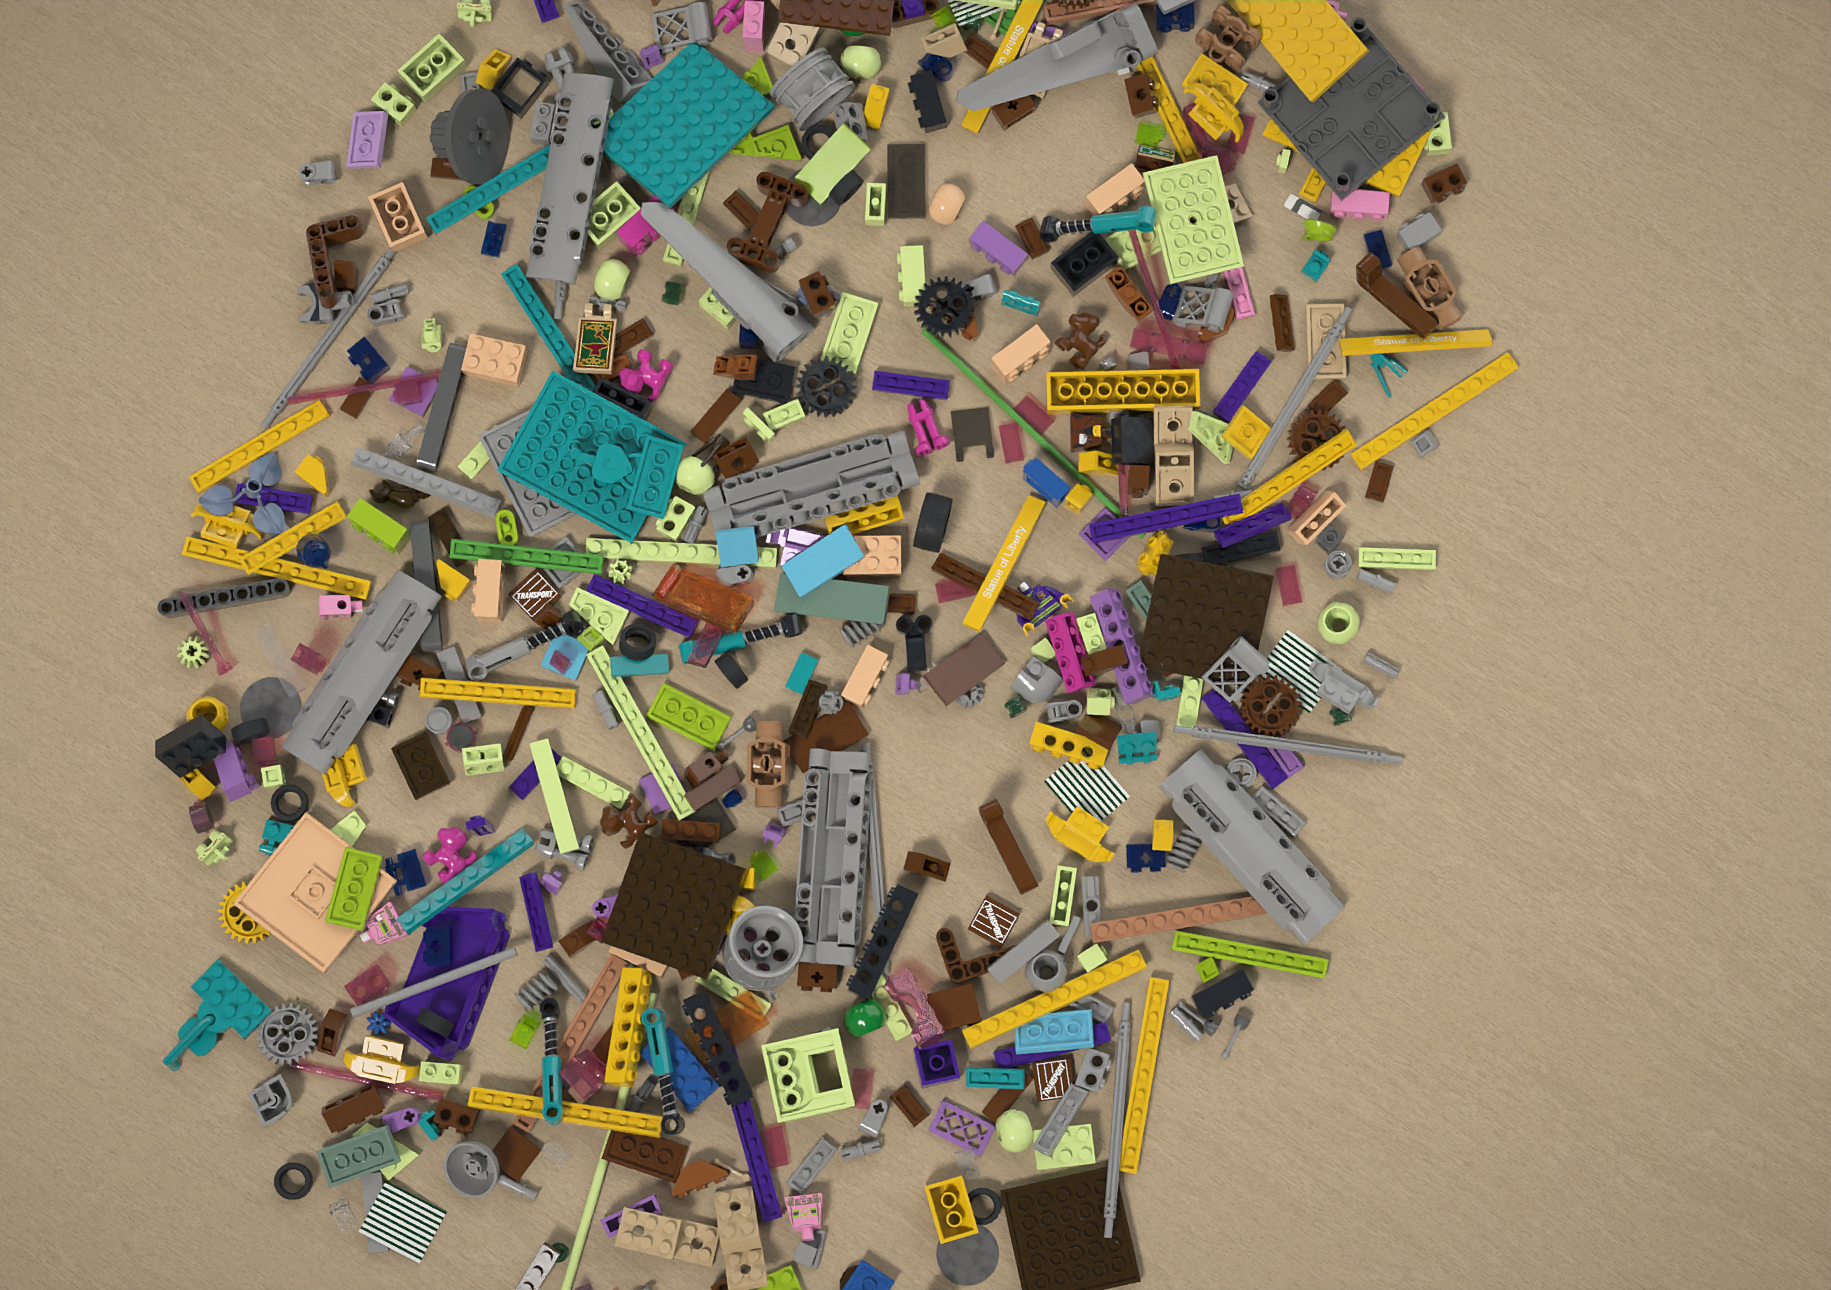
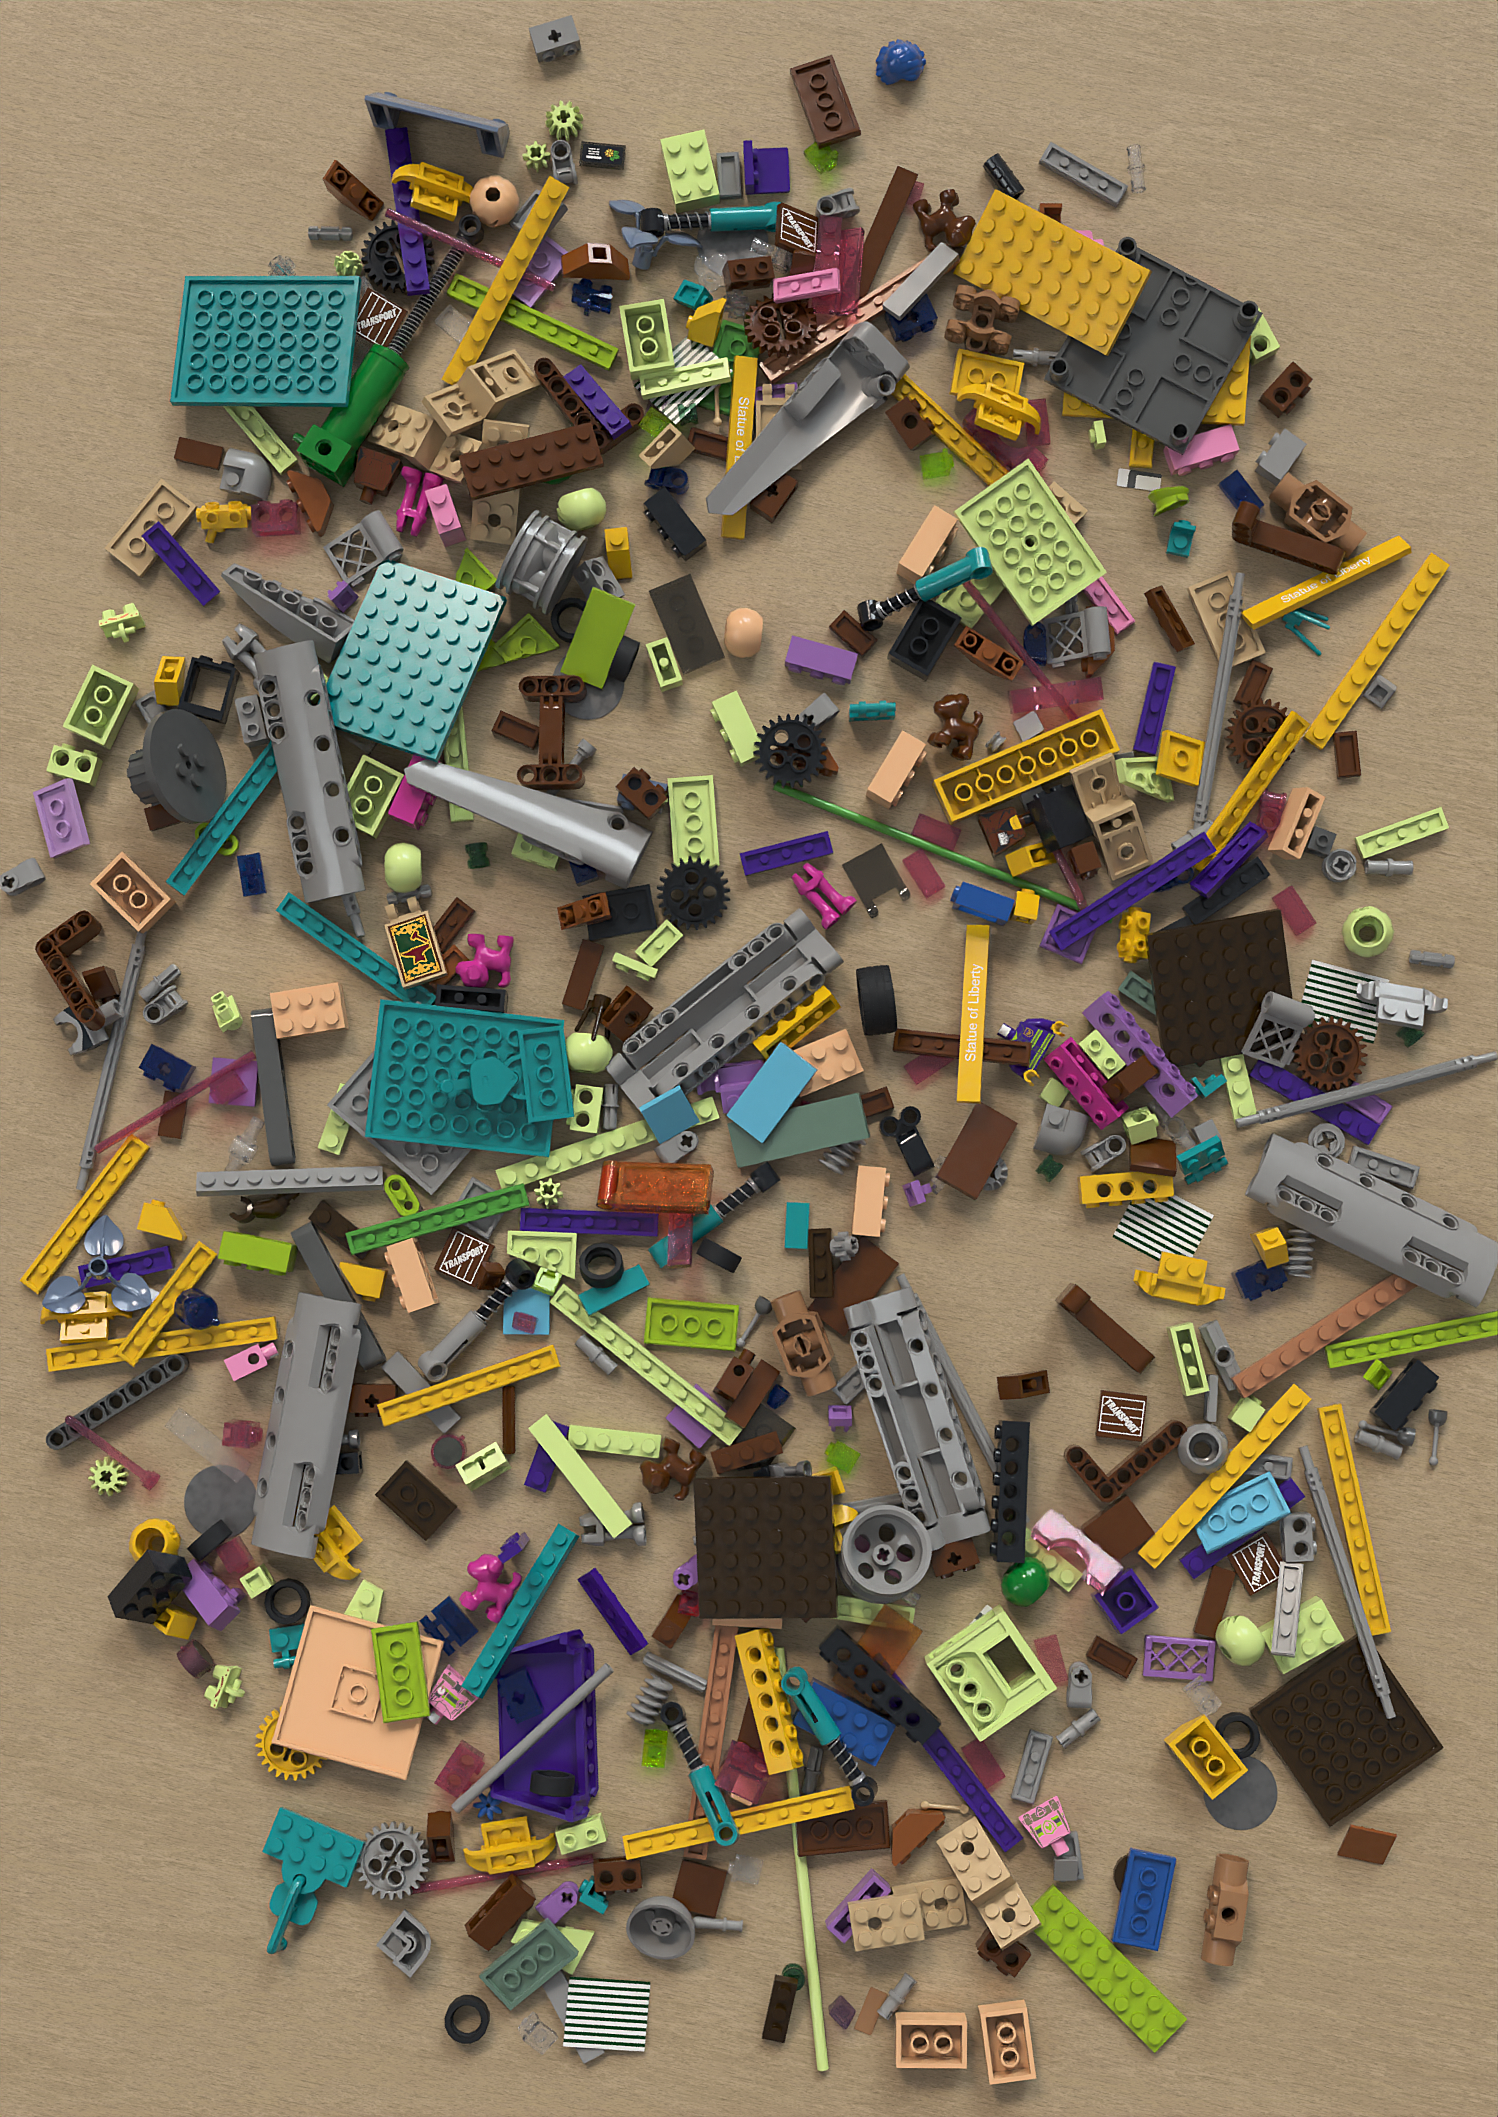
camera: 25 degrees left, 5 degrees up
light grey wheel [425,707,454,735] -> none
medium lavender tile [540,870,562,896] -> none
teal tile [966,1067,1025,1089] -> none
light grey tile [987,919,1060,984] -> none
panel [1135,144,1176,173] -> none

